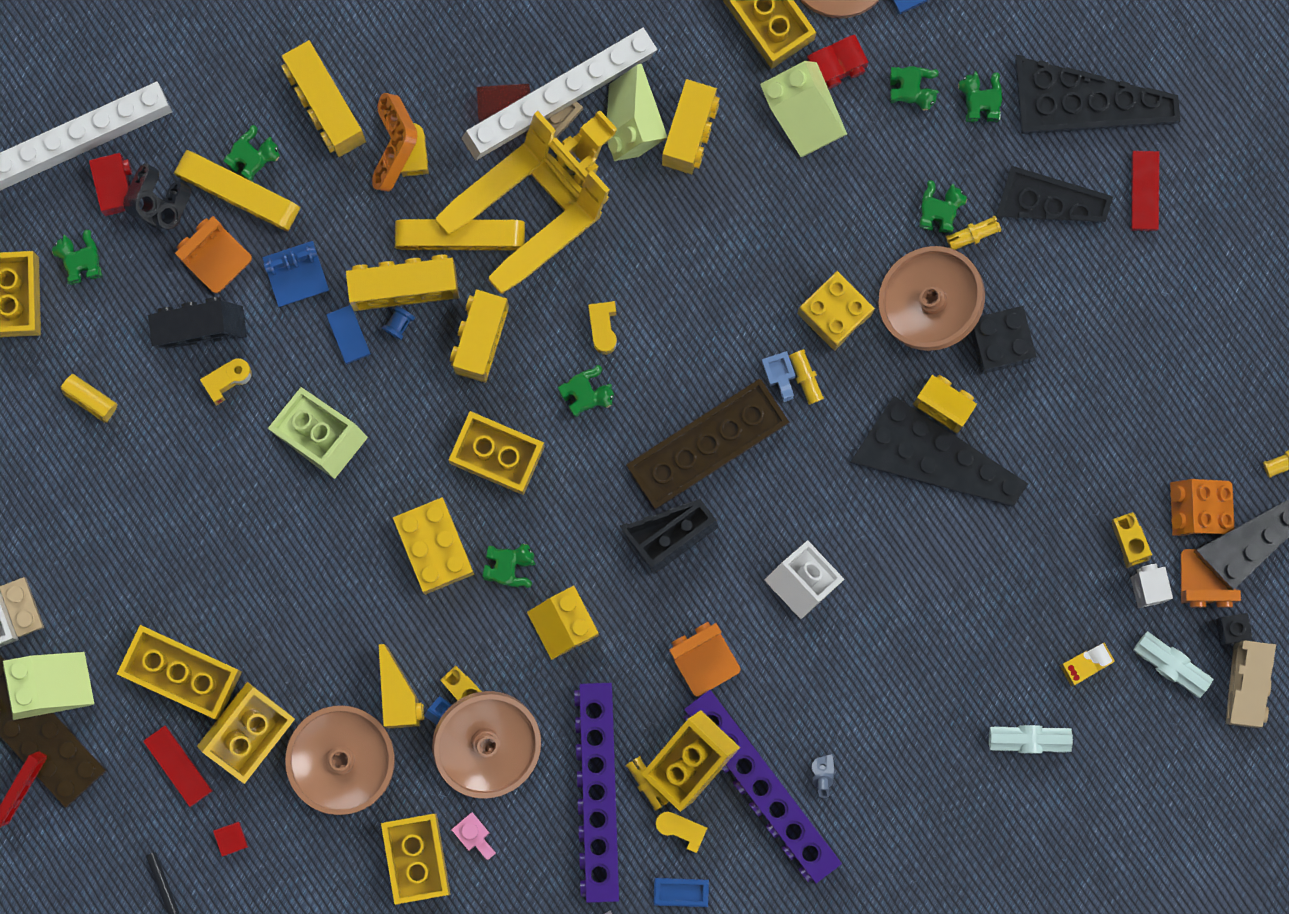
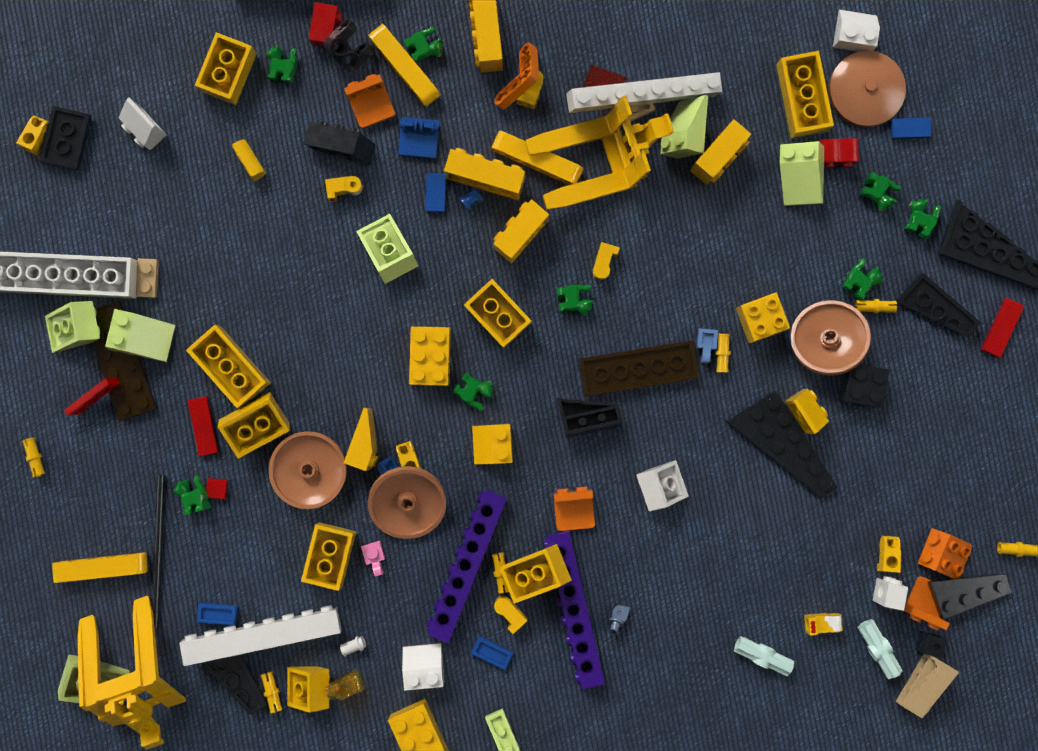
camera: 30 degrees right, 5 degrees up
none -> green animal [174,475,211,515]

